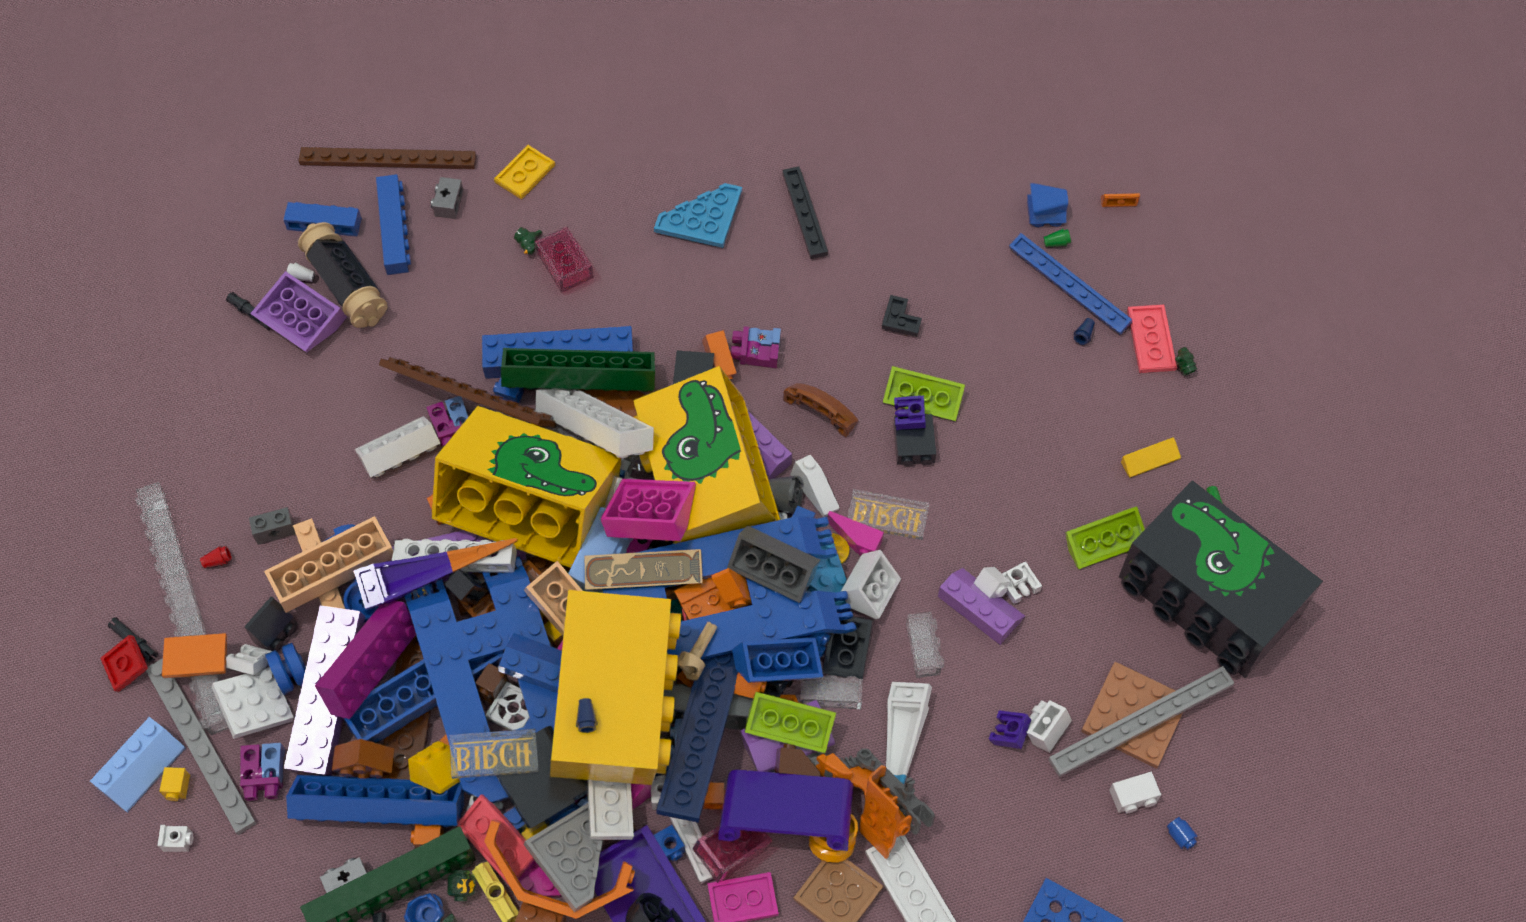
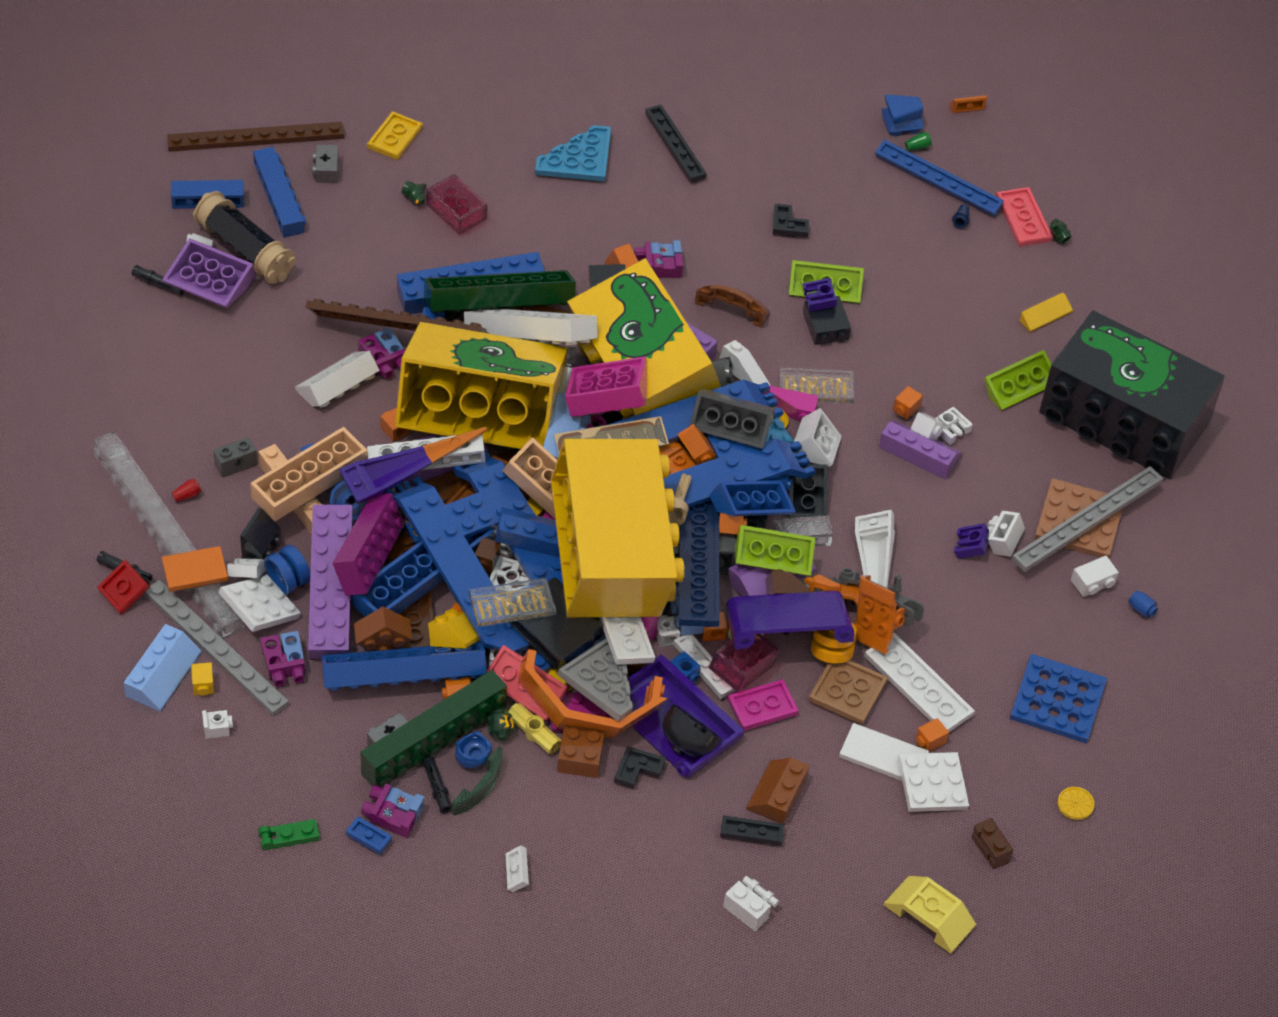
camera: 15 degrees left, 10 degrees down
black brick [445,569,489,605] -> none
dark blue cone [576,698,598,733] -> none
clear brick [906,612,944,678] -> none
none -> orange brick [893,386,923,420]

